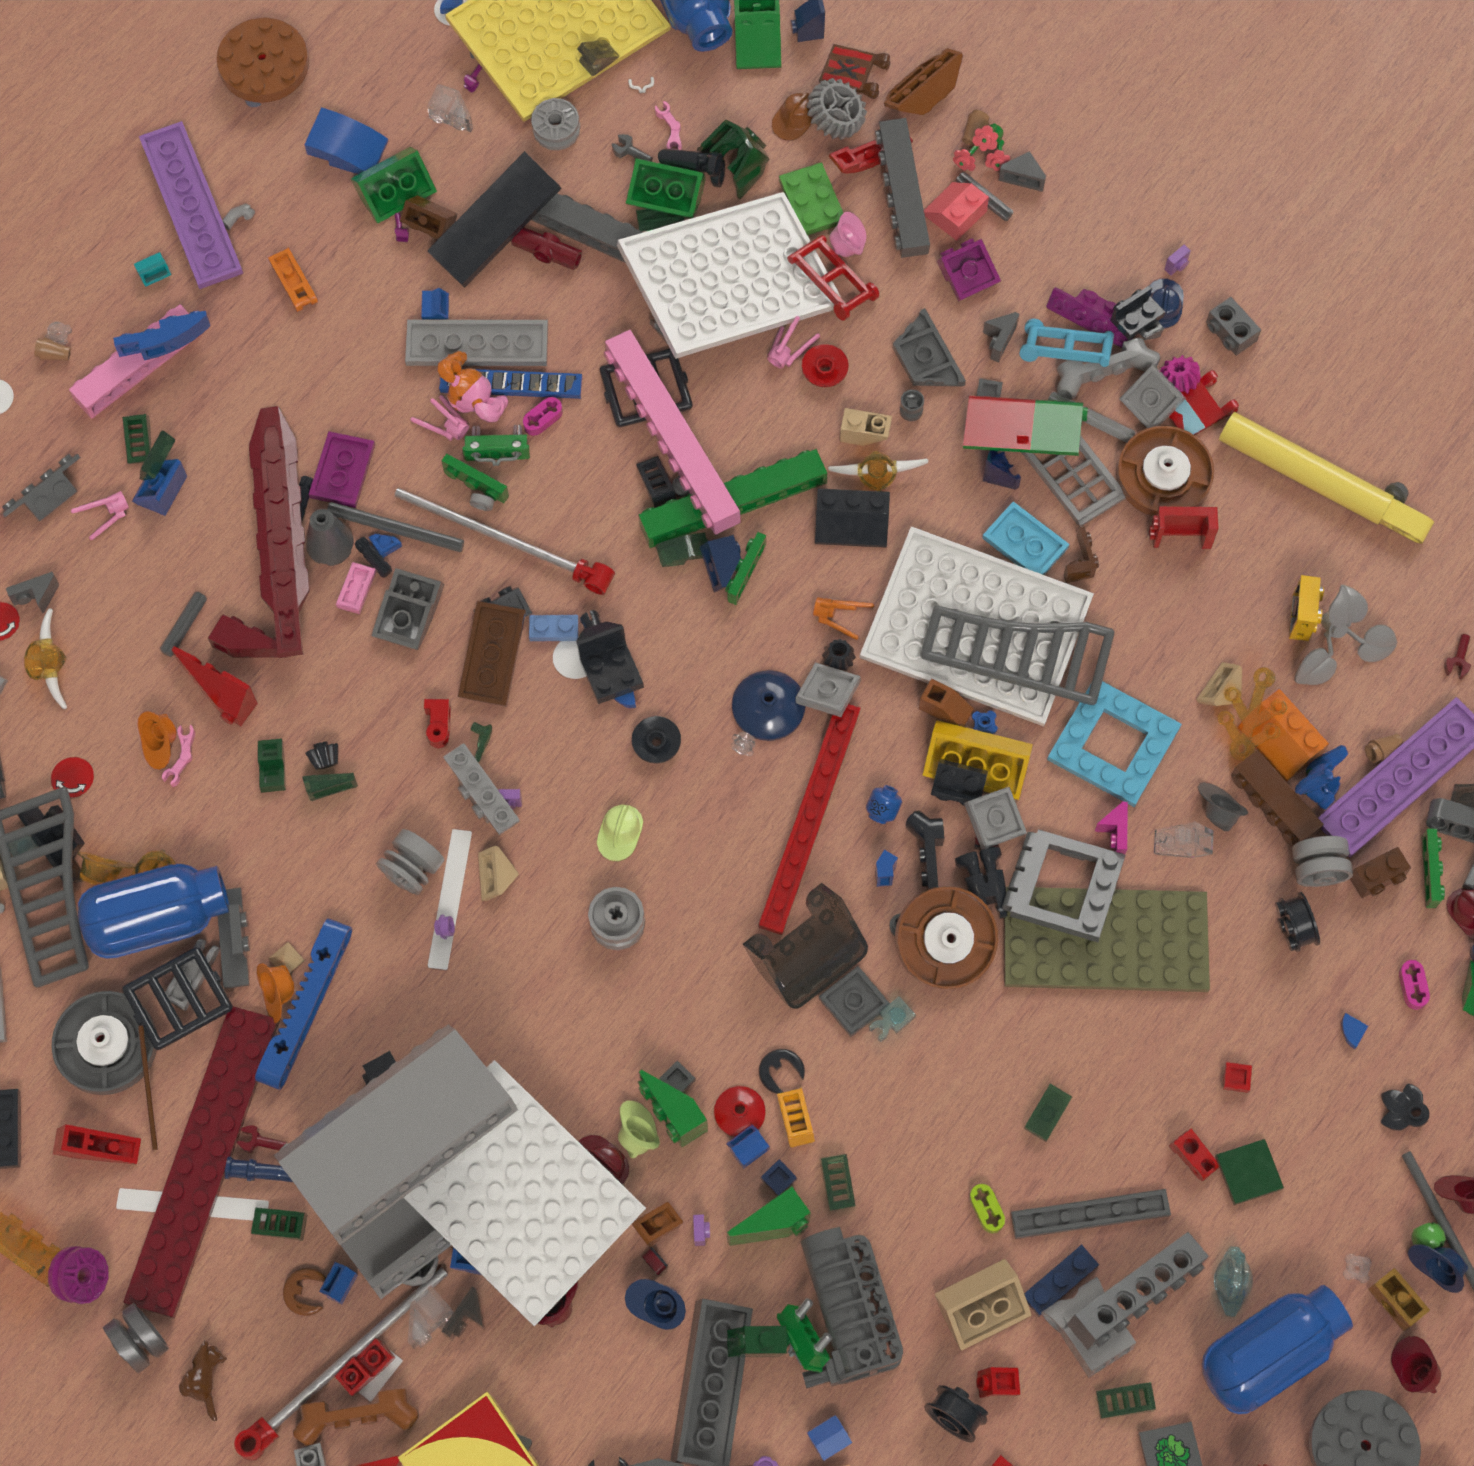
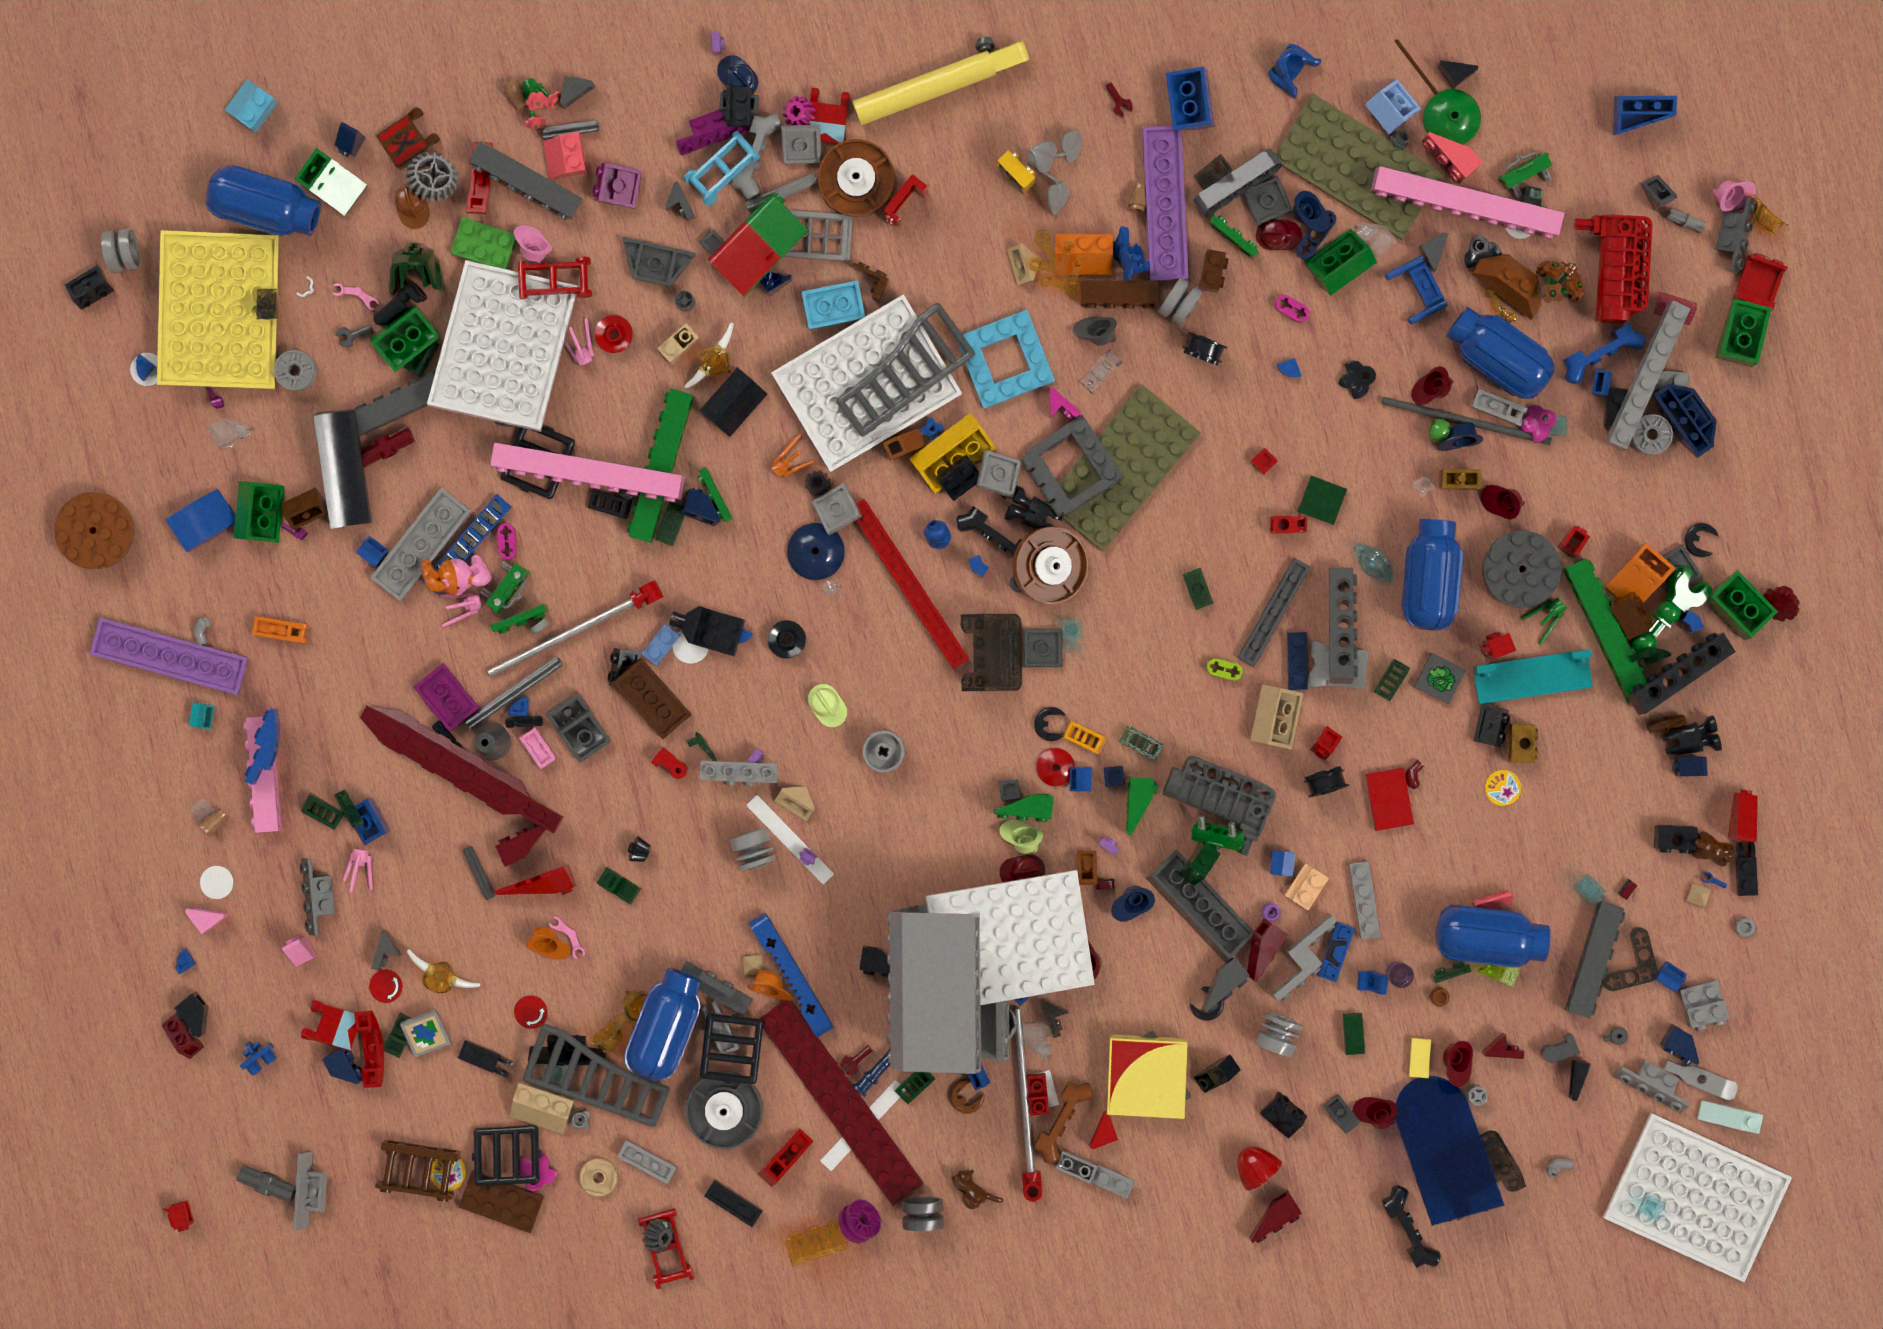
camera: 55 degrees left, 20 degrees up
reddish brown piece [138,1026,158,1150] -> none
clear green slope [302,773,358,801] -> none
dark orange wedge [884,48,963,115] -> none
dark grey brick [1206,297,1261,356] -> none

